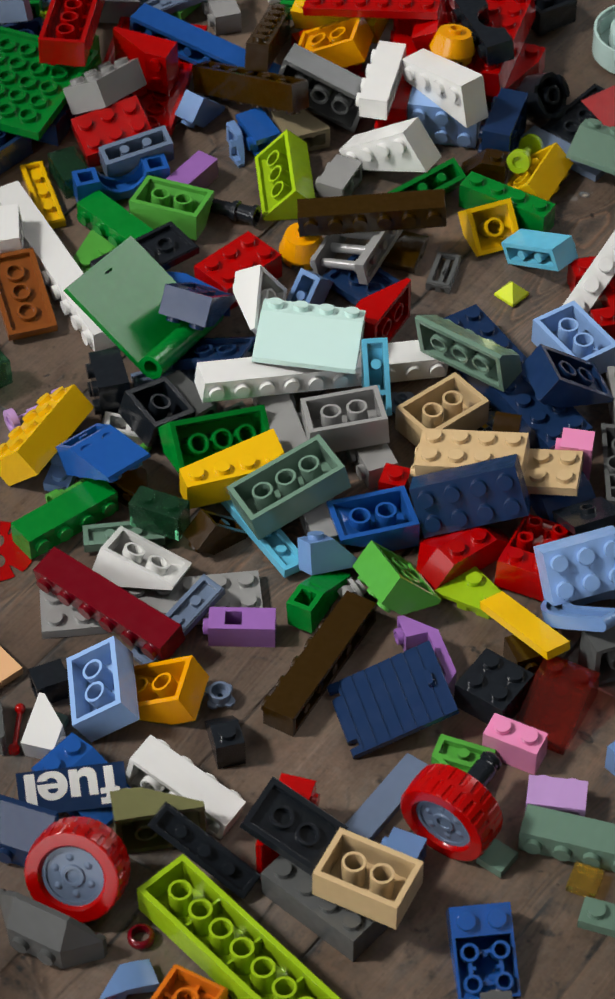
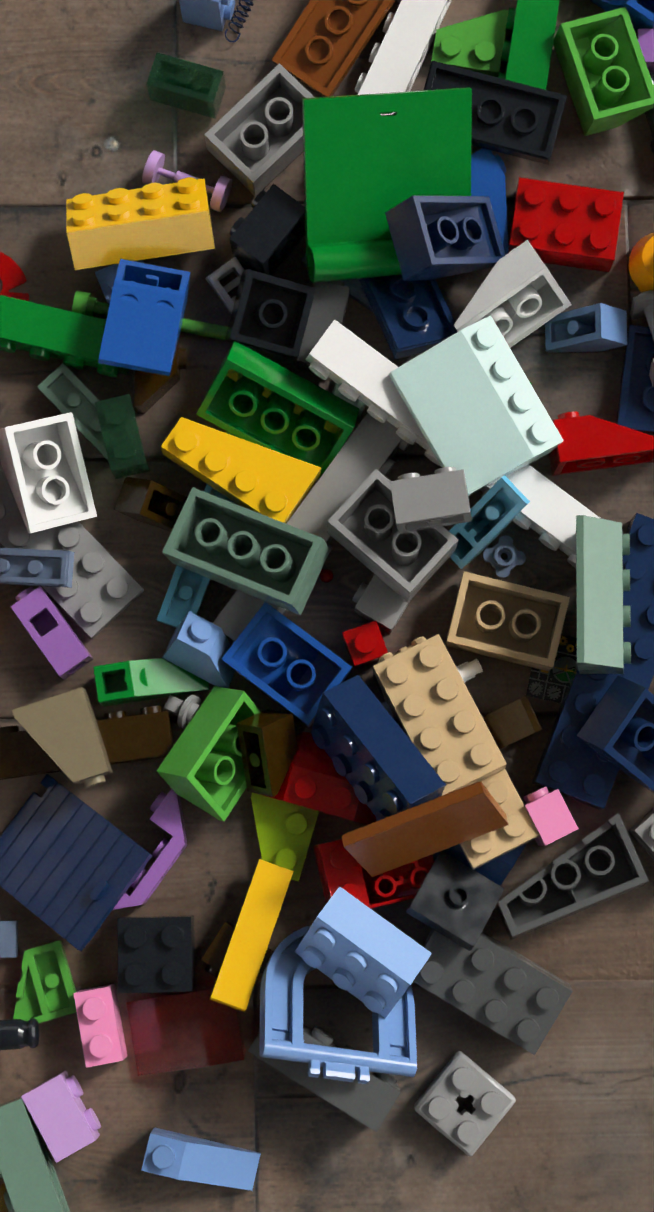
camera: 55 degrees right, 35 degrees up
none -> dark tan slope [12,687,113,788]
none -> light grey brick [204,63,315,197]
none -> dark brown slope [236,709,298,797]
none -> dark orange tile [342,781,509,877]
none -> light grey brick [390,467,472,533]

